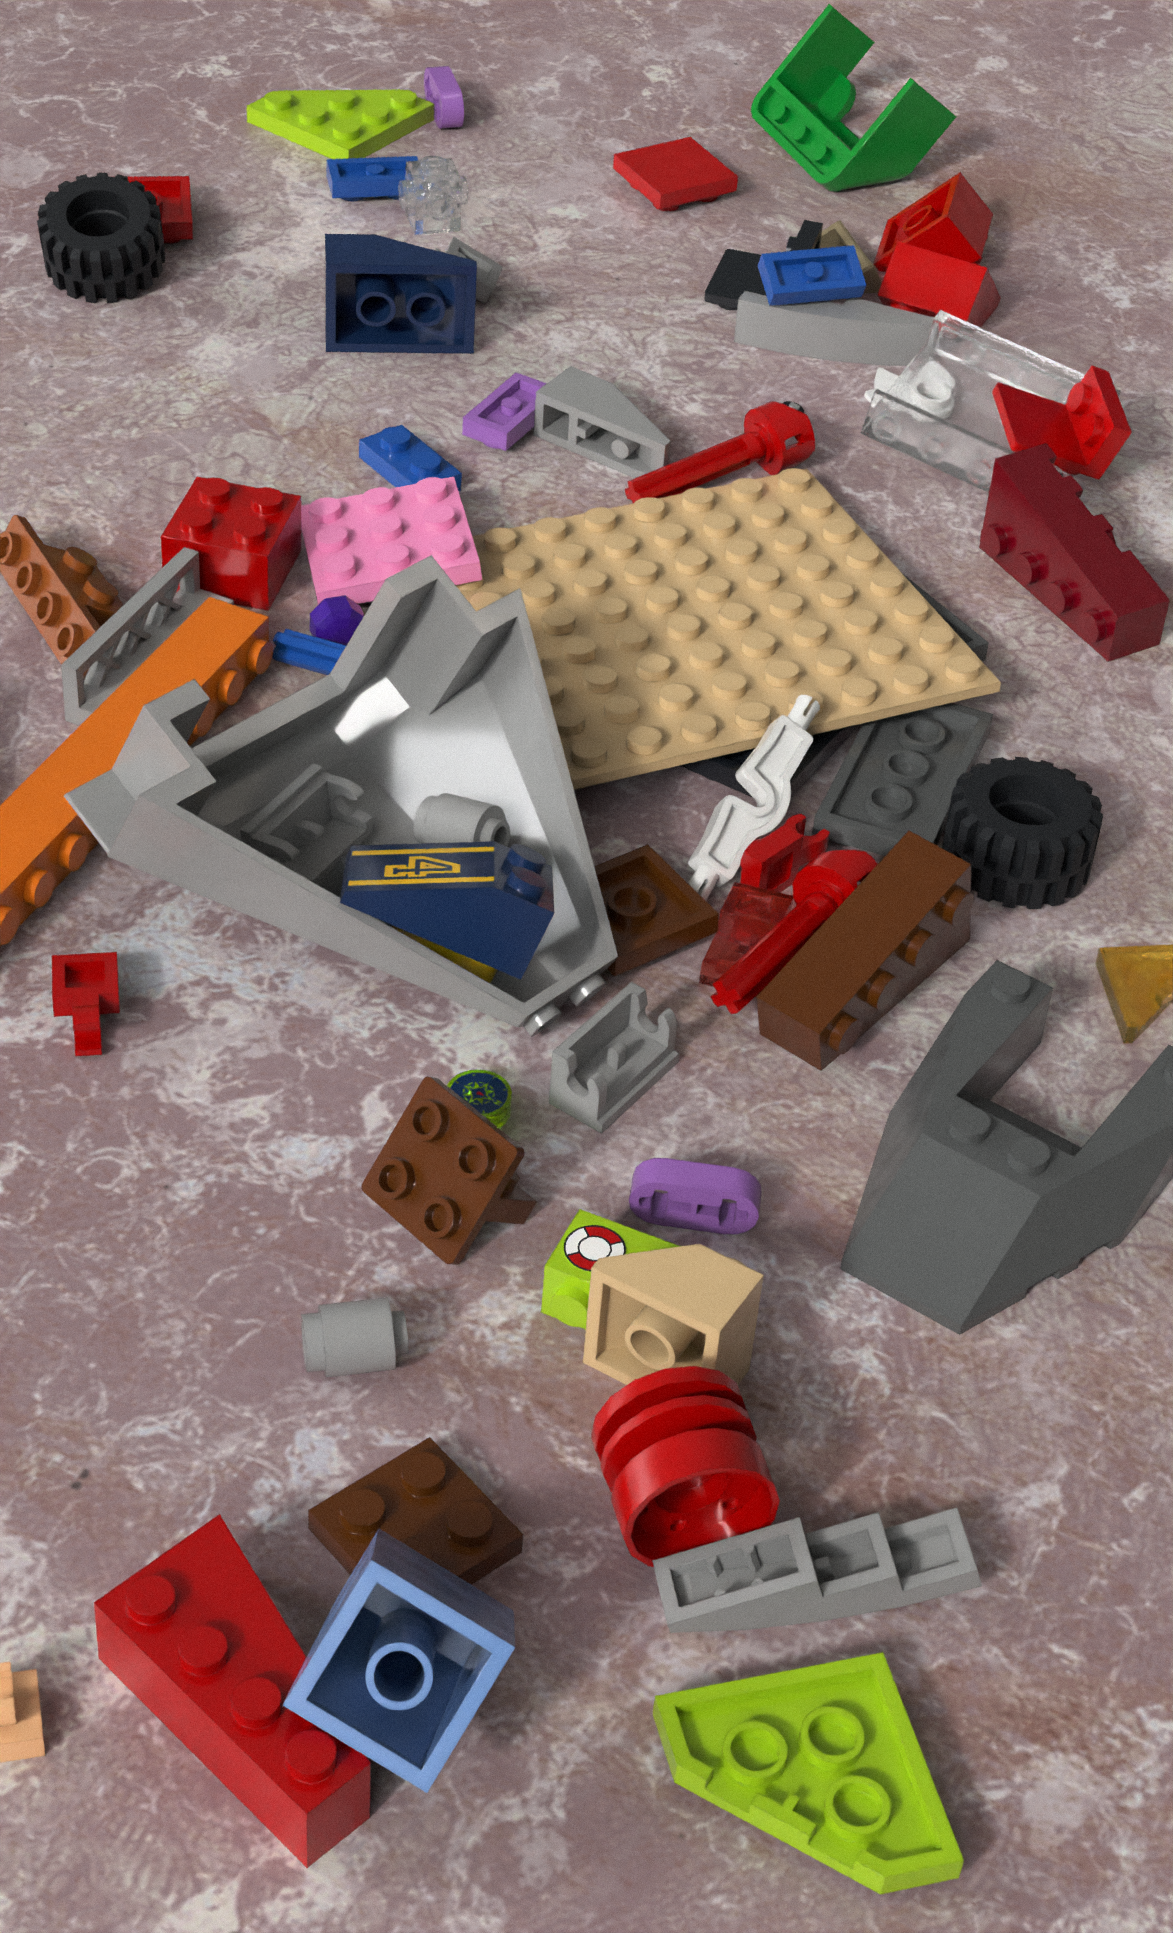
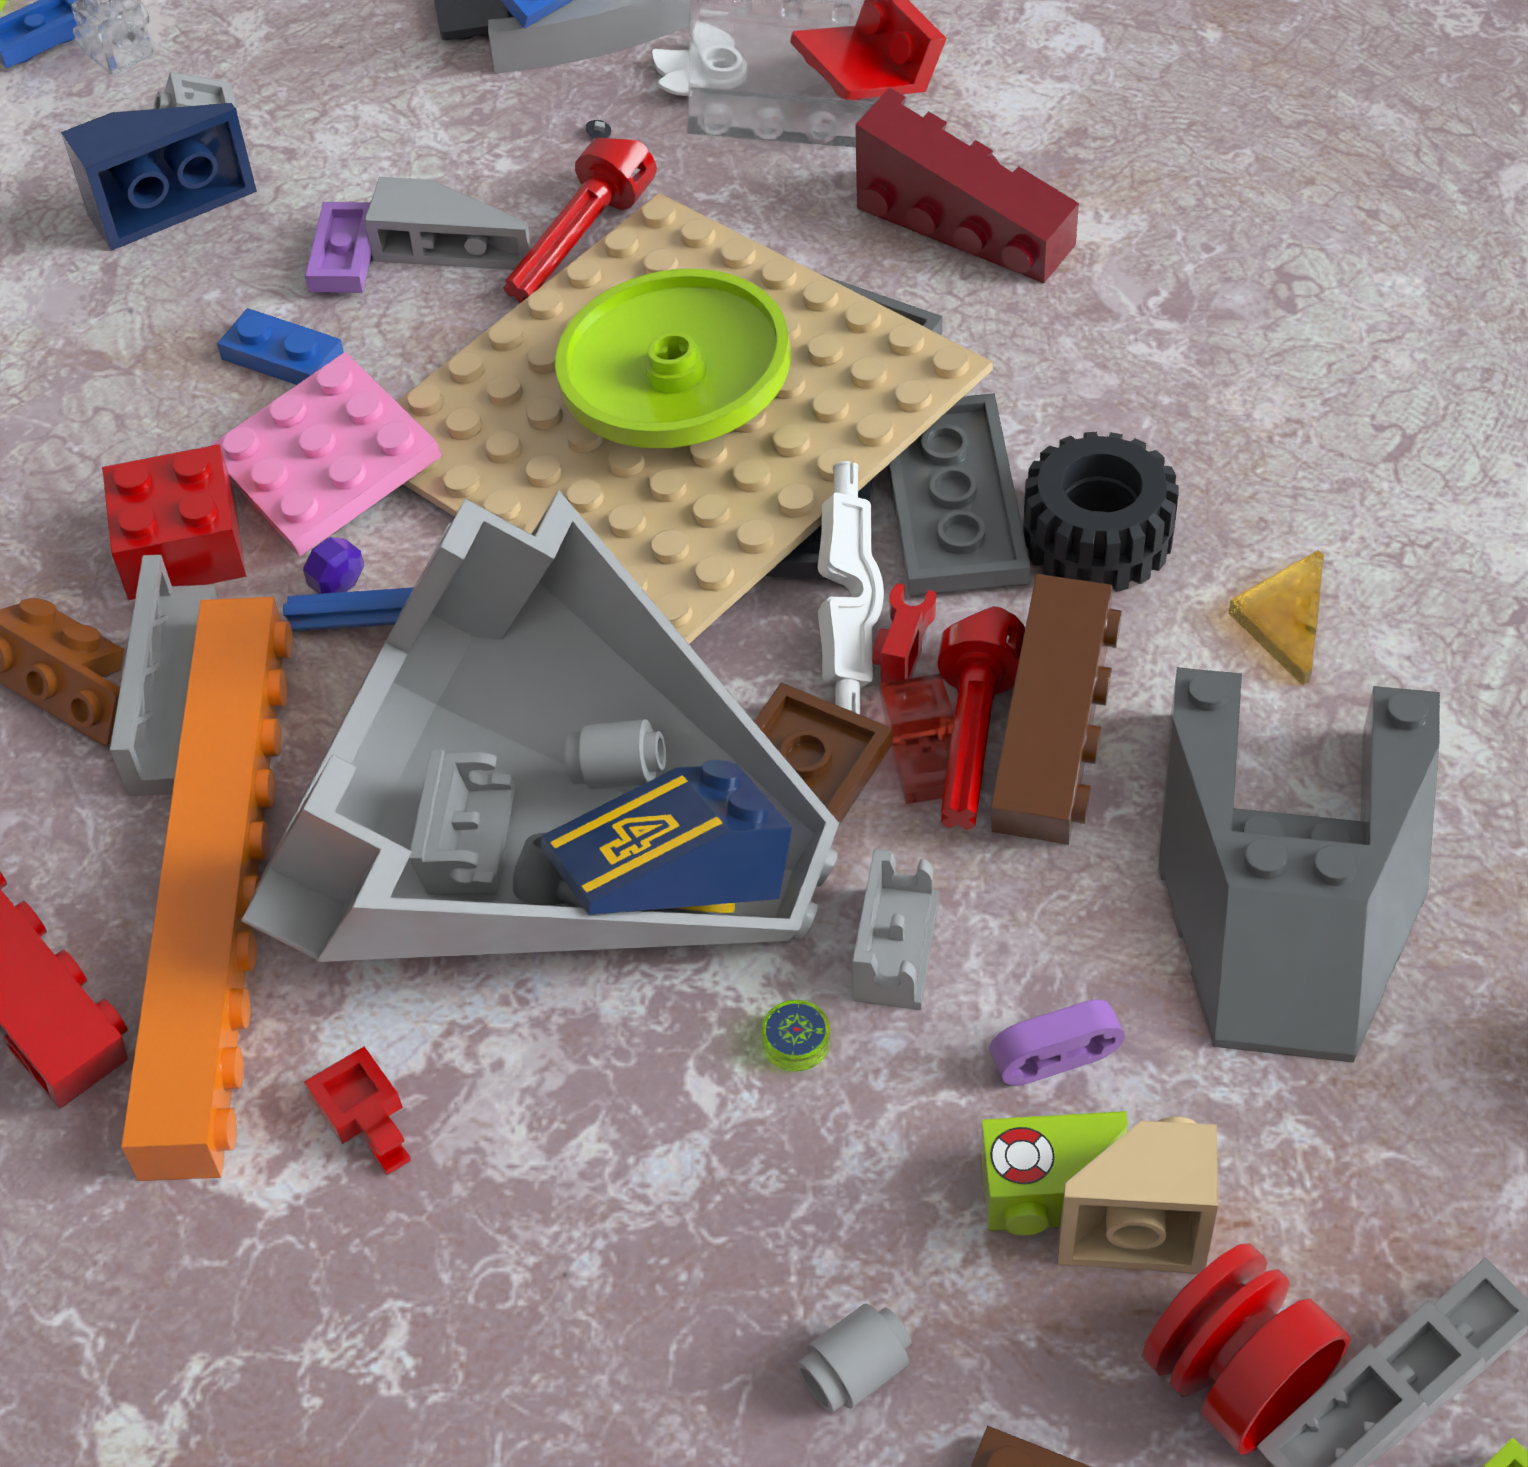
camera: 20 degrees left, 10 degrees up
reddish brown bracket [361,1077,537,1265] -> none
none -> lime dish [555,268,791,448]

